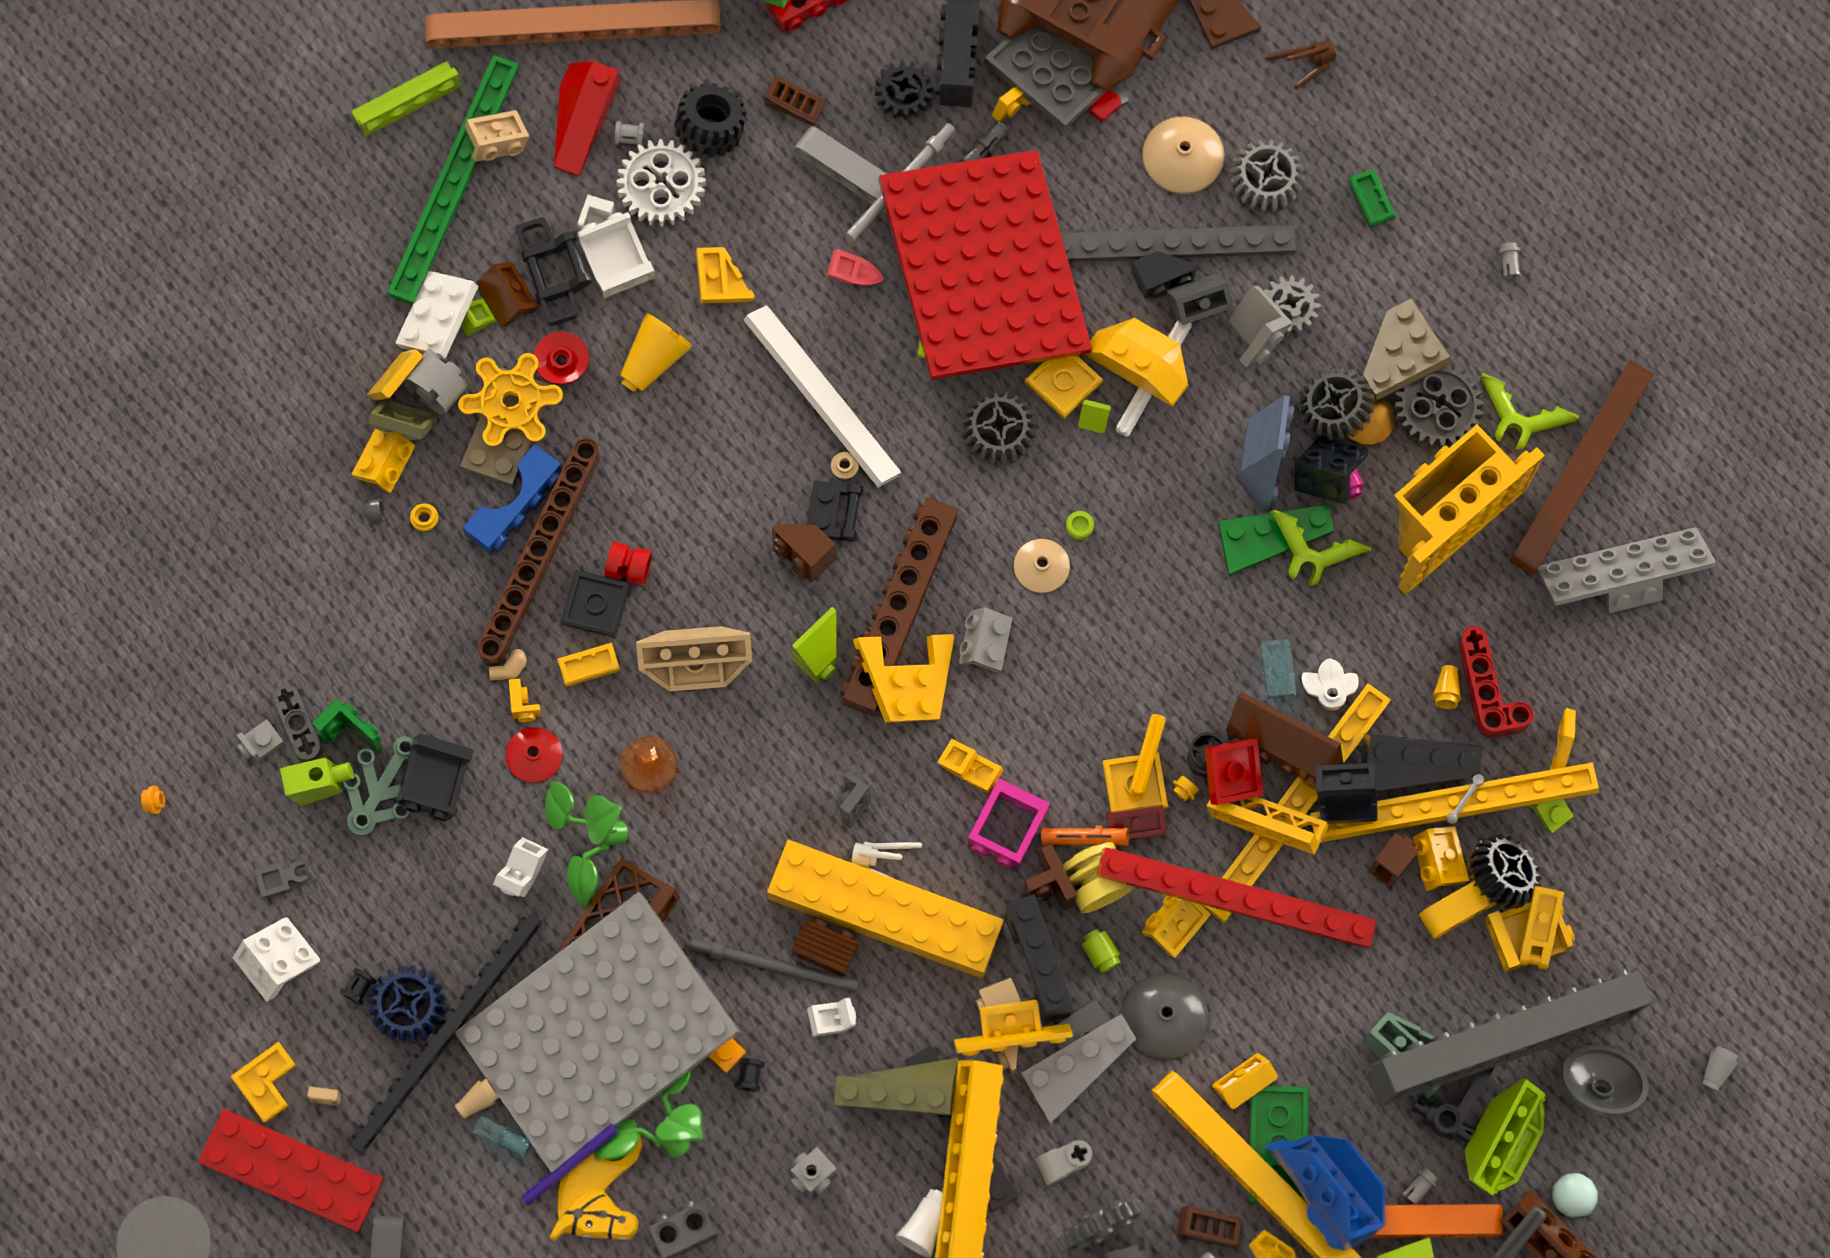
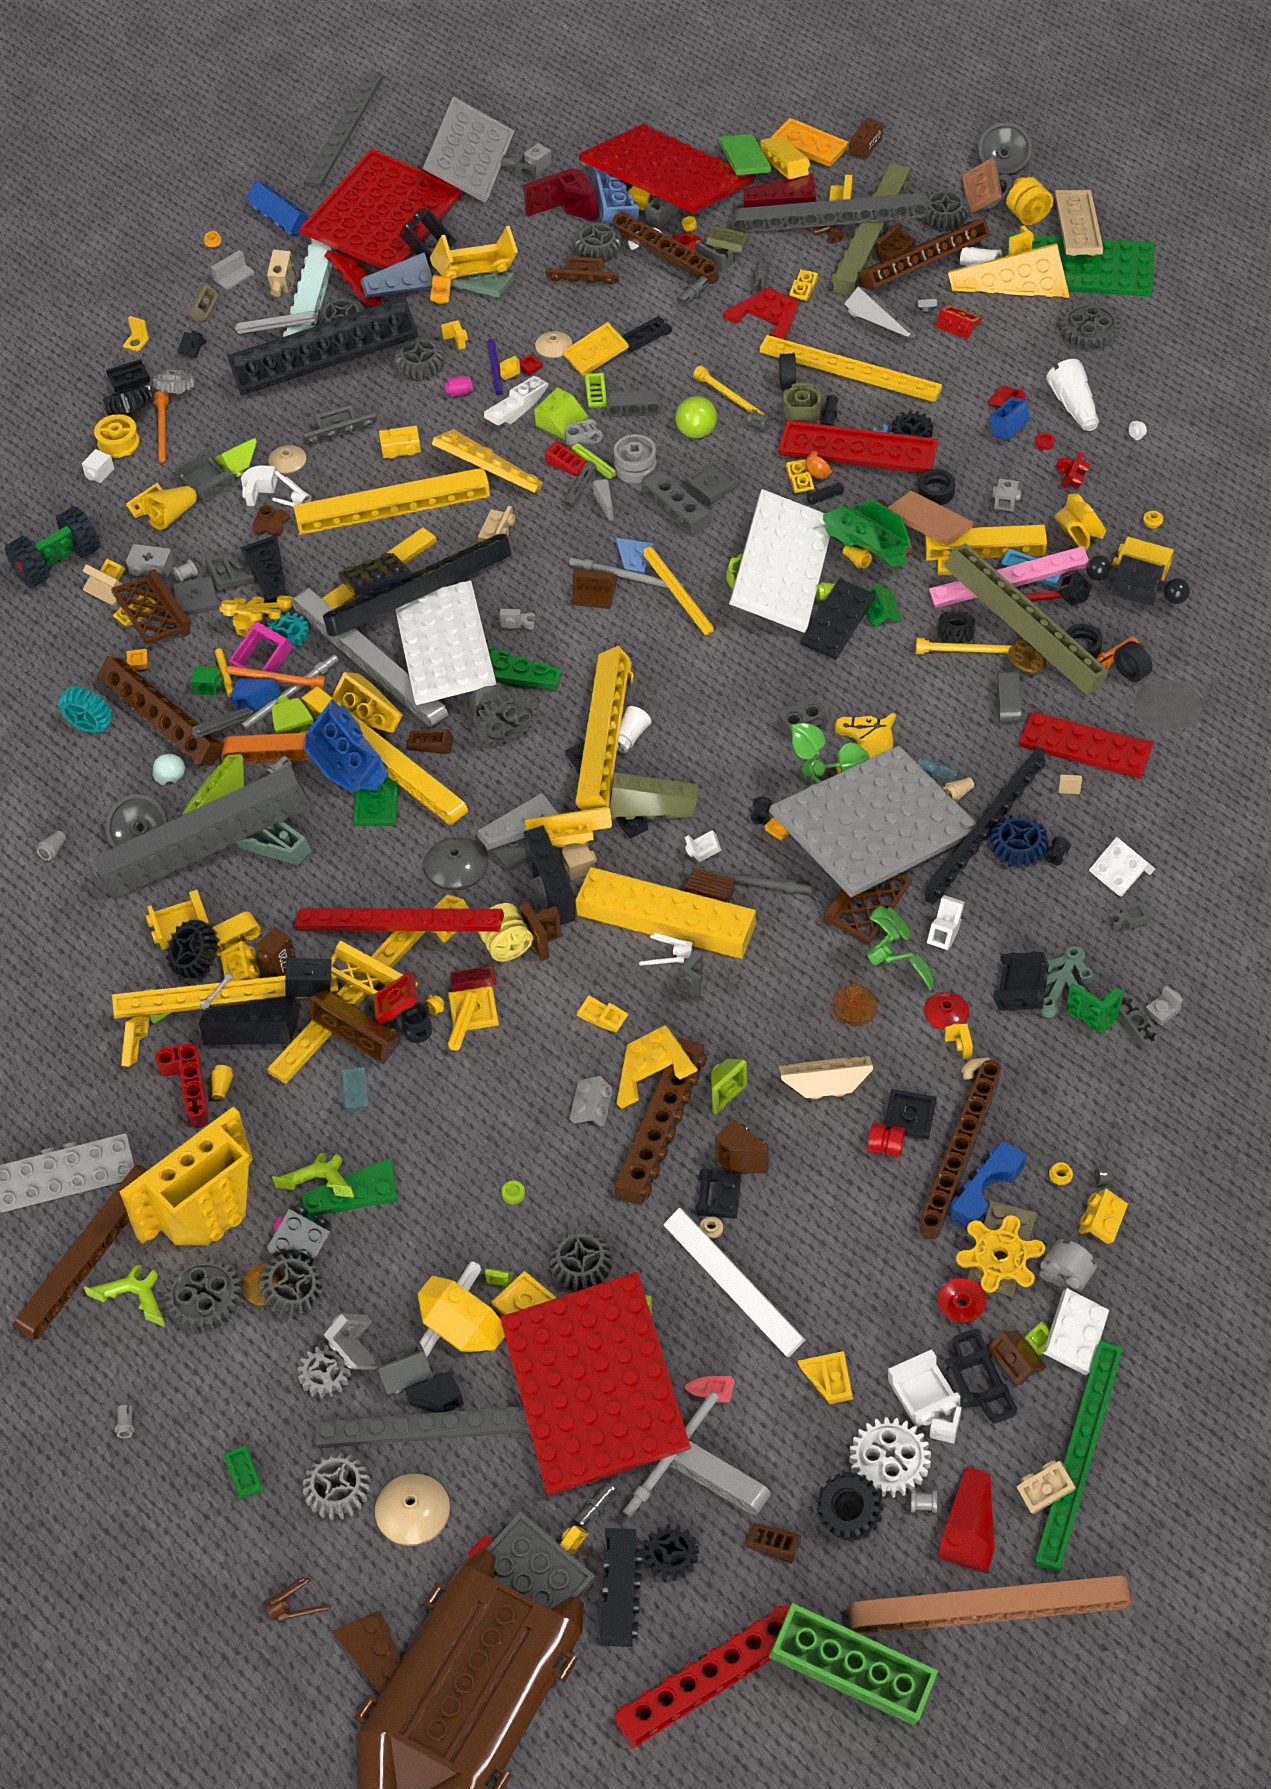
camera: 175 degrees left, 20 degrees down
light orange plate [141,786,165,814] -> none
yellow tile [231,1042,296,1124] -> none
lime torso [280,758,354,806] -> none
lime fence [351,61,461,137] -> none
yellow tile [367,349,423,401] -> none
olive plate [368,398,439,440] -> none
dark purple bar [521,1123,619,1206] -> none
yellow plate [558,643,620,687] -> none
yellow cone [620,313,692,393] -> none
light grey brick [790,1147,837,1196] -> none
dark pink window [968,778,1050,869] -> none
tan dish [1014,539,1070,593] -> none
light grey piece [1034,1140,1092,1186] -> none
orange pin [1041,825,1129,846] -> none
lime brick [1081,929,1121,974] -> none
yellow slope [1212,1053,1278,1109] -> none
sand blue wedge [1239,395,1294,511] -> none
white plate [1302,658,1358,711] -> none
dark tan plate [1363,299,1451,400] -> none
yellow plate [1518,886,1564,971] -> none

